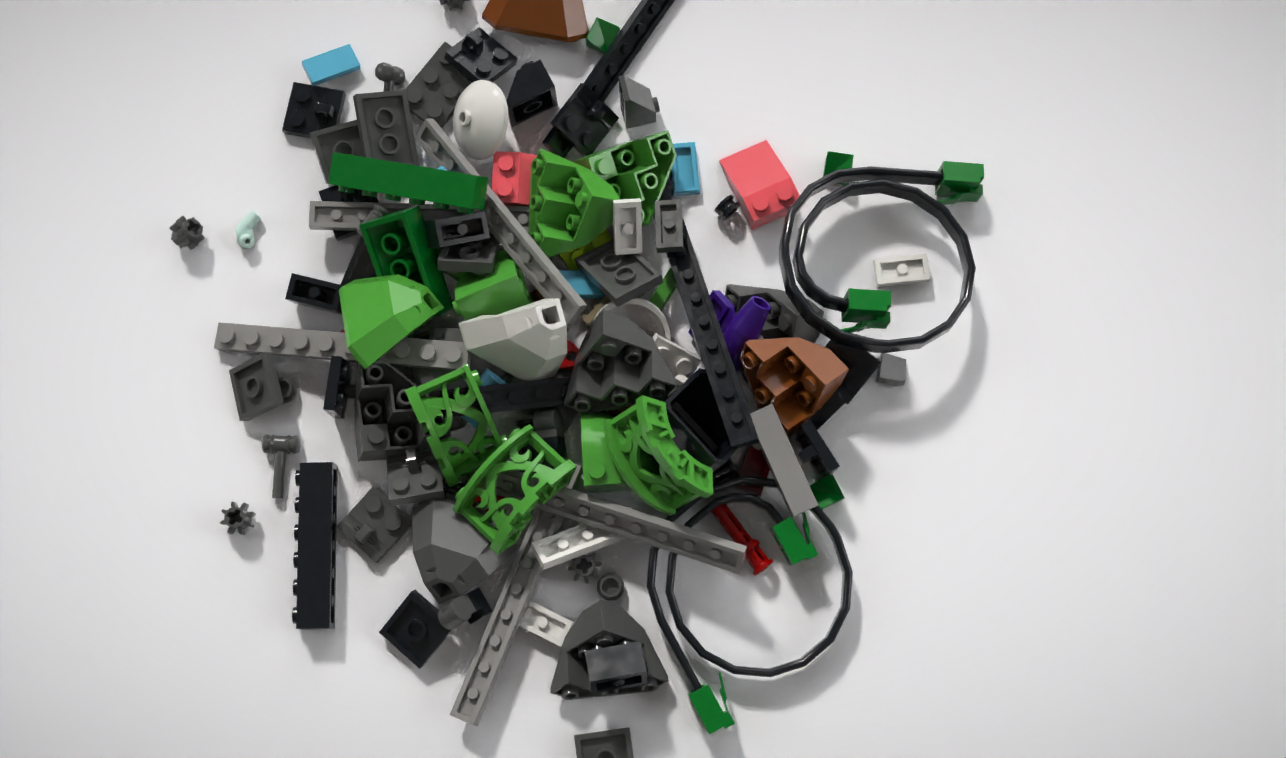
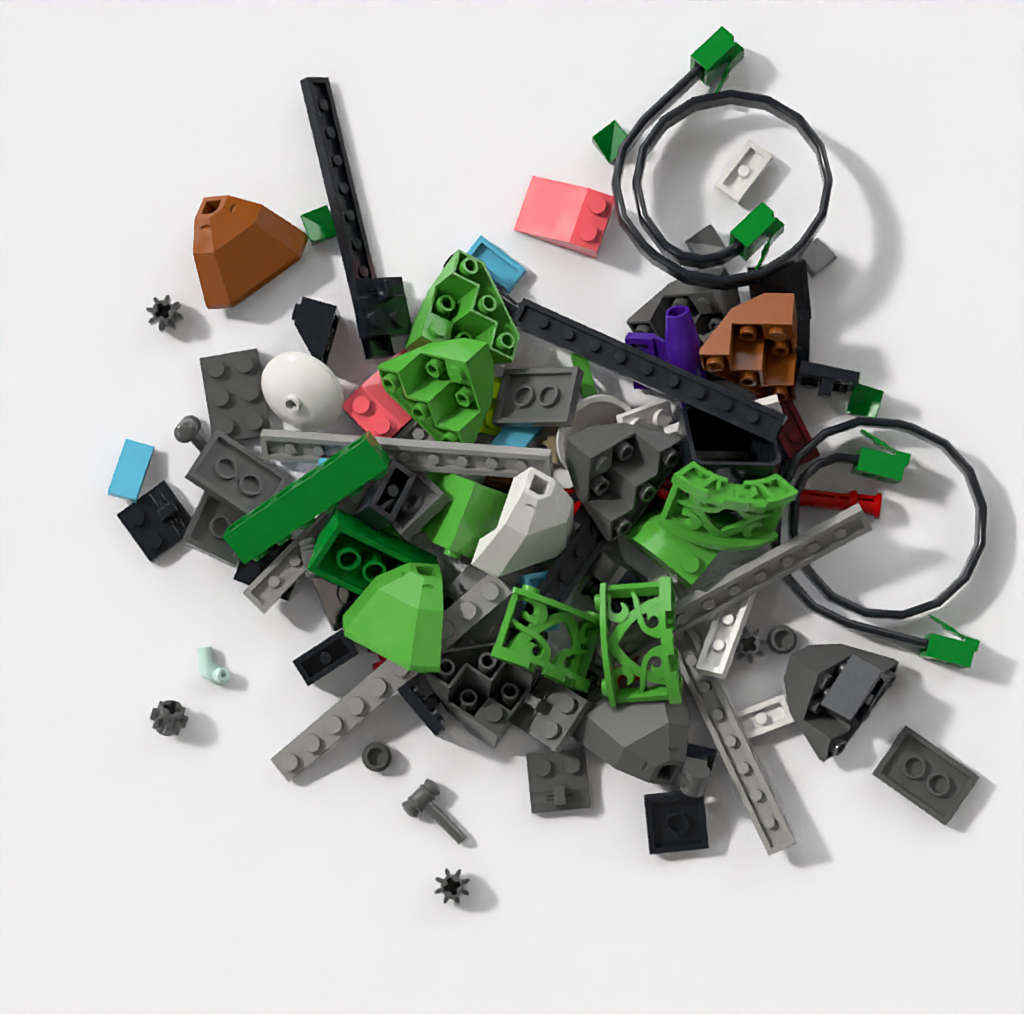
camera: 45 degrees left, 5 degrees up
dark grey hinge [229,352,284,421] -> none
black brick [292,462,338,630] -> none
black hinge [444,27,518,82] -> none
white plate [613,198,642,255] -> none
dark grey slope [618,75,660,129] -> none
dark grey plate [655,199,684,253] -> none
black bush [714,195,740,220] -> none
light grey tile [750,404,818,517] -> none
none -> dark grey slope [685,224,726,254]

